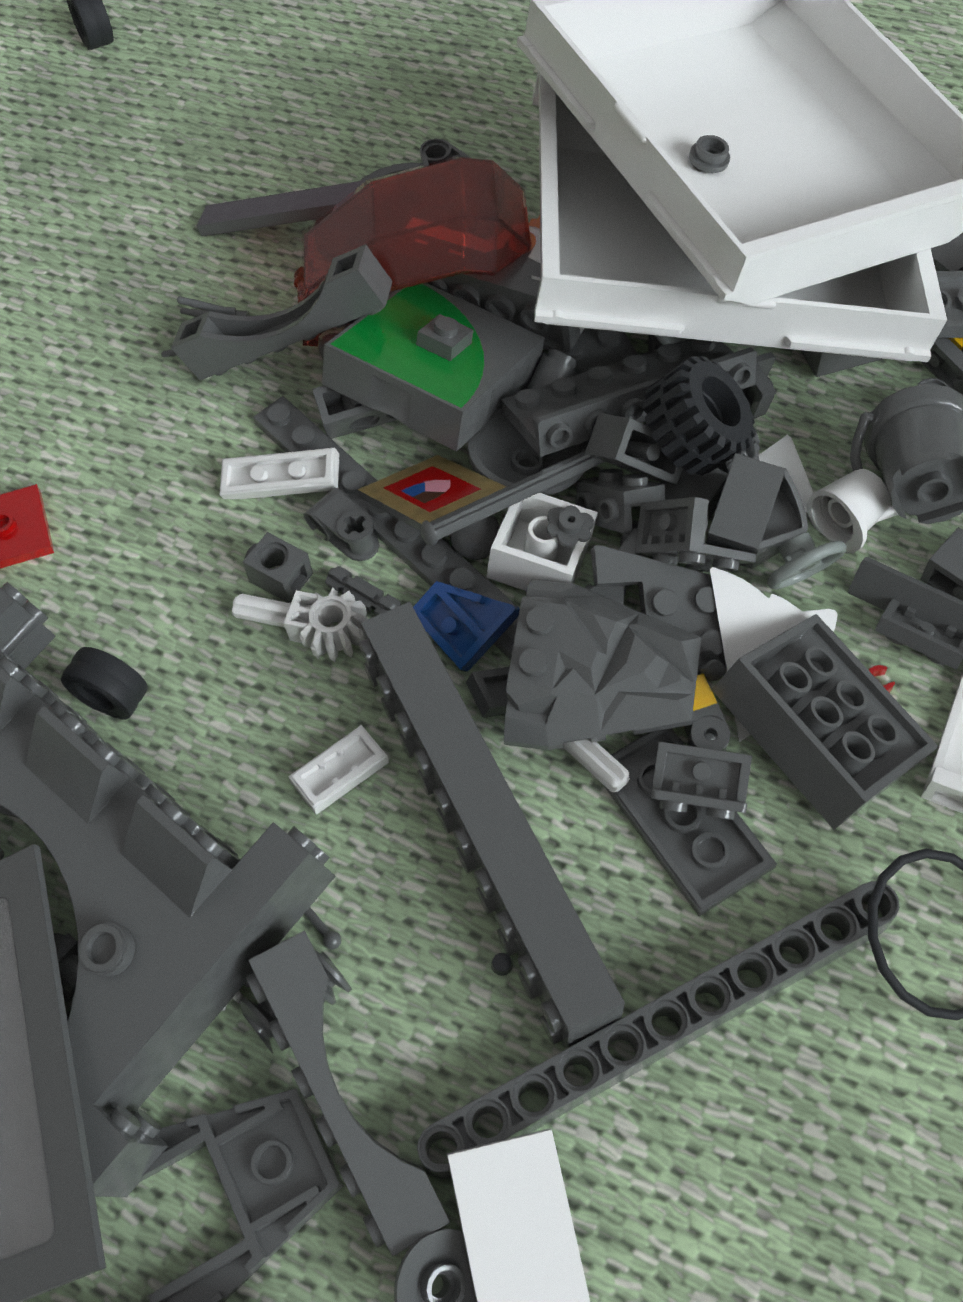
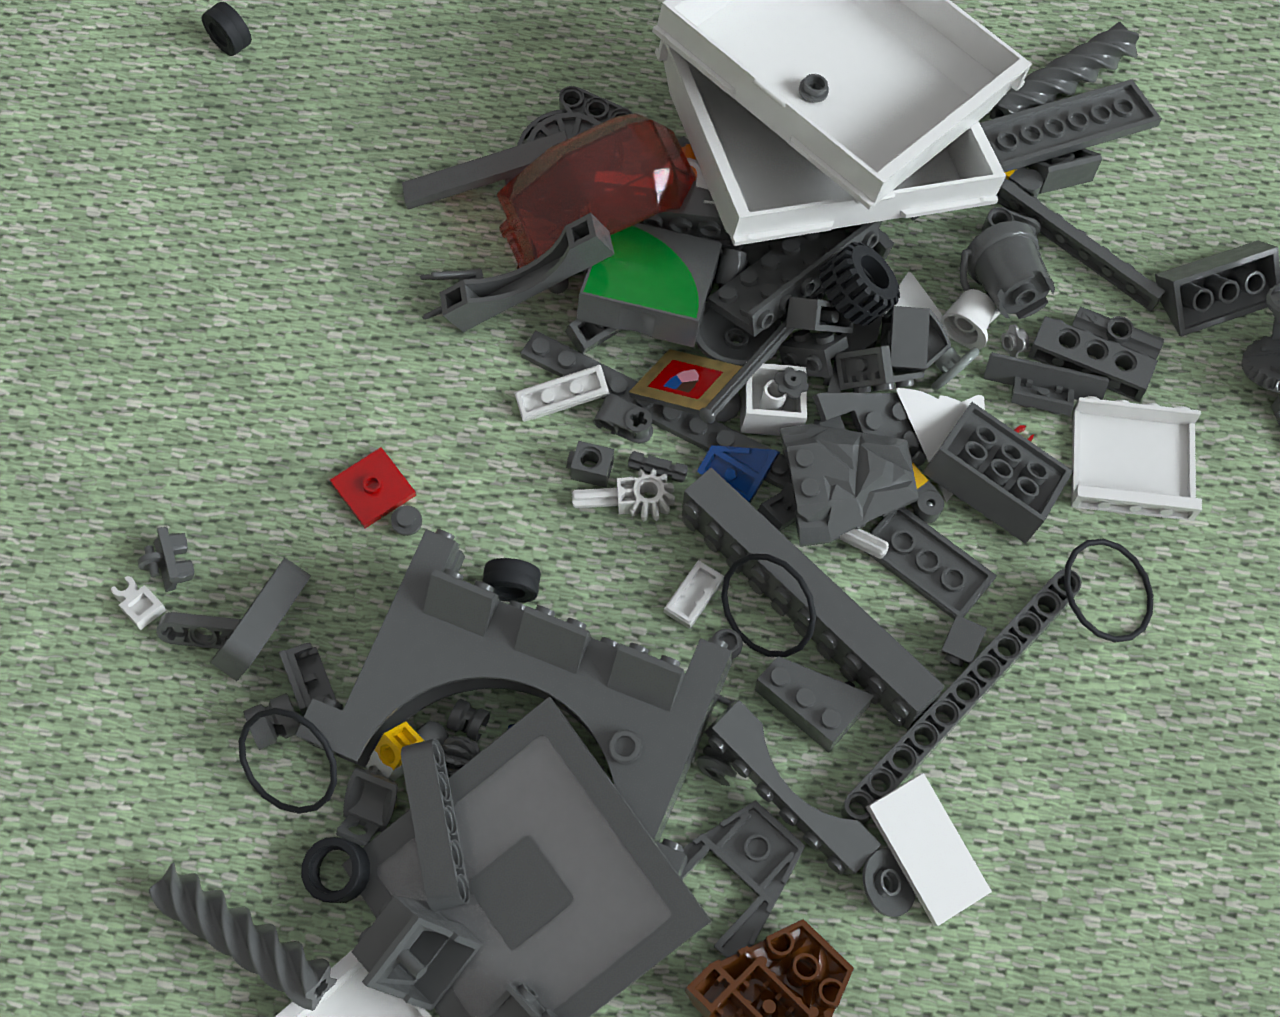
camera: 25 degrees left, 5 degrees up
dark grey plate [416,314,473,361] -> none
dark grey bracket [651,741,752,820] -> none
none -> dark grey plate [391,505,422,536]
none -> dark grey plate [713,629,743,659]
none -> black piece [721,554,816,658]
none -> dark grey wedge [755,656,874,753]
none -> dark grey brick [940,615,987,667]
none -> light grey plate [1001,324,1029,358]

